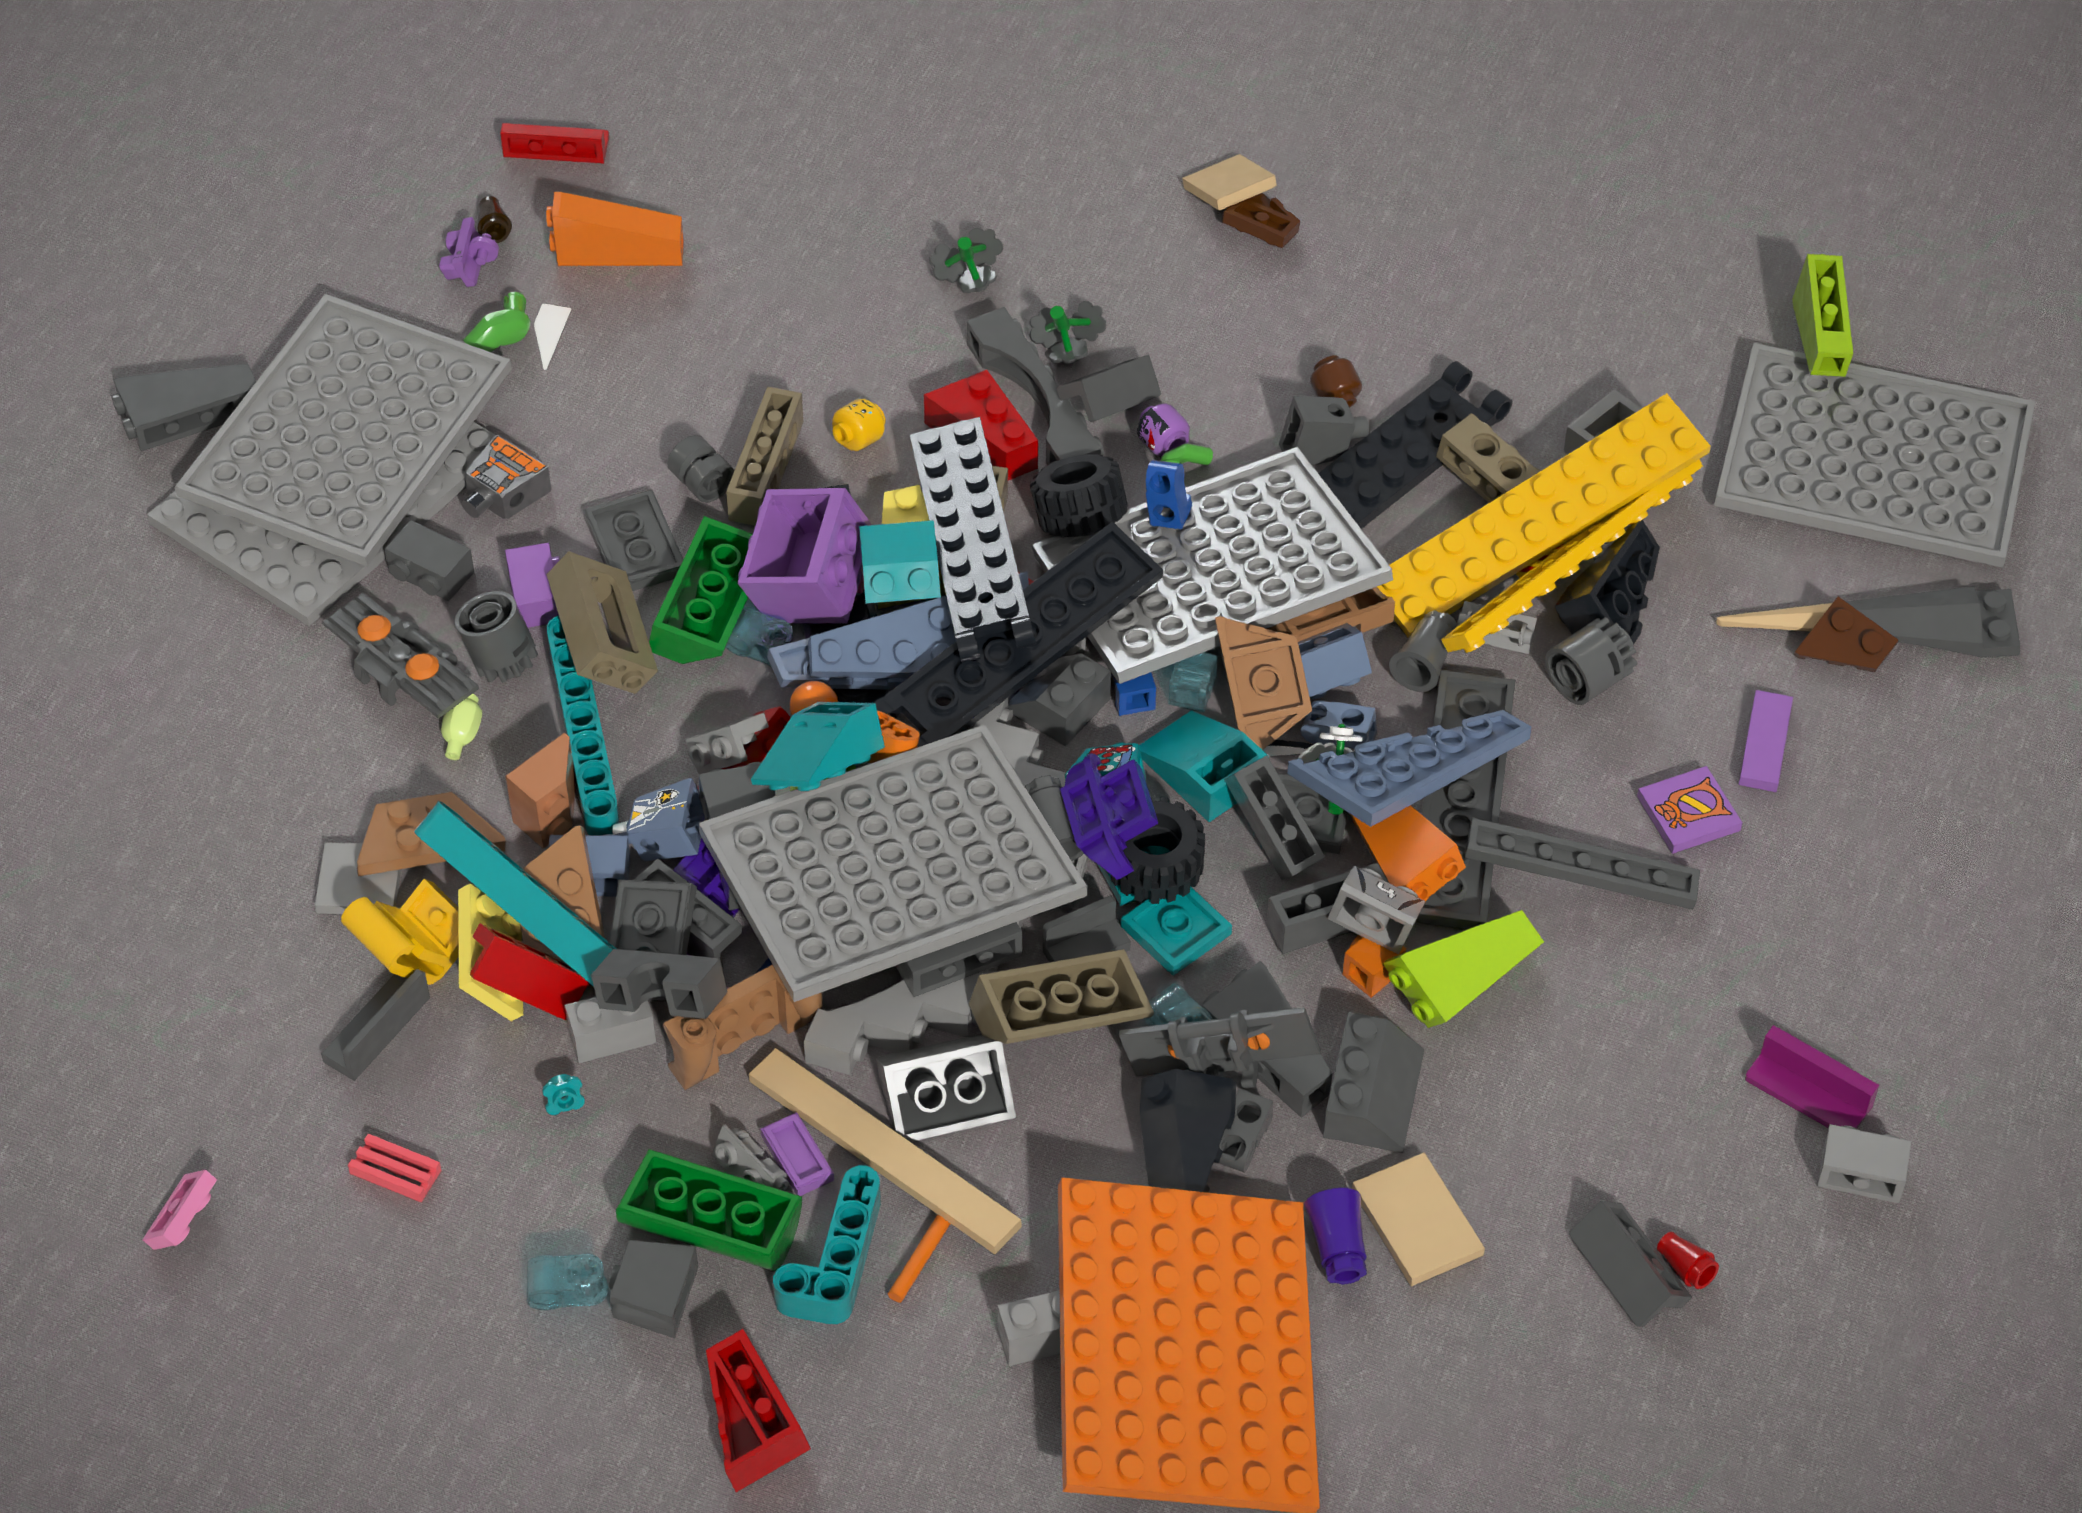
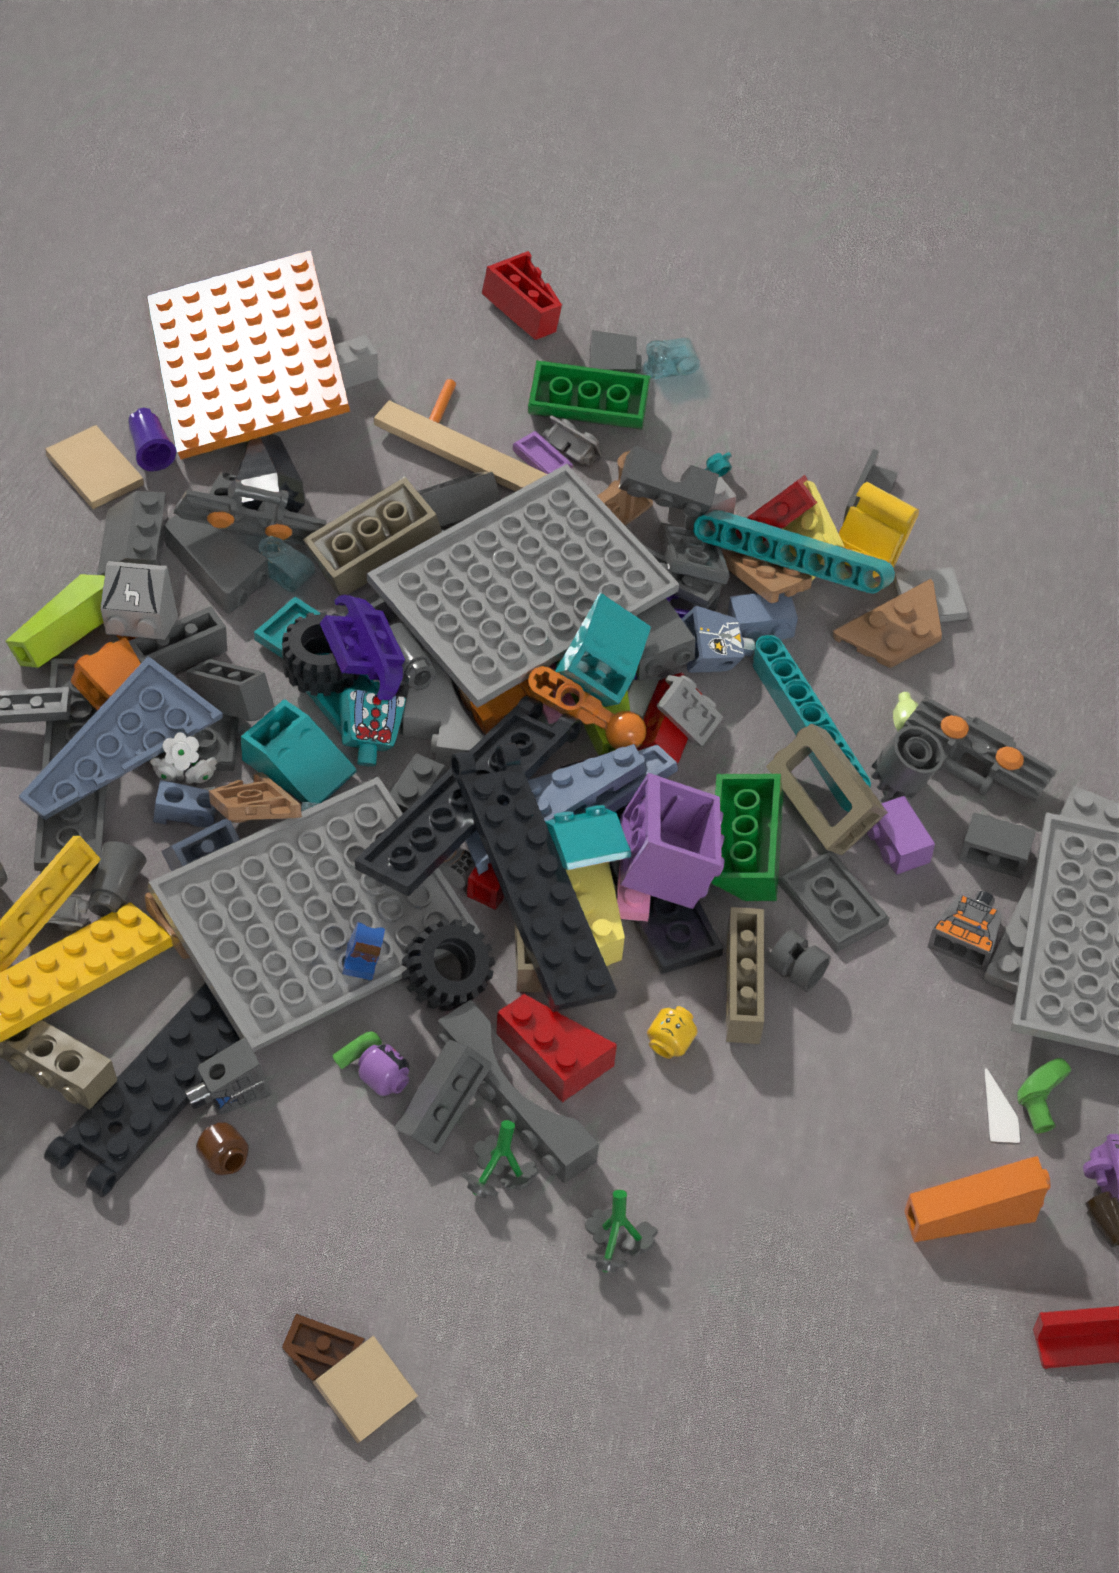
camera: 165 degrees right, 0 degrees up
bright pink plate [142,1170,217,1250] -> none
coral tile [348,1134,442,1203] -> none
nougat slope [506,733,576,848] -> none
teal beam [773,1165,881,1324] -> none

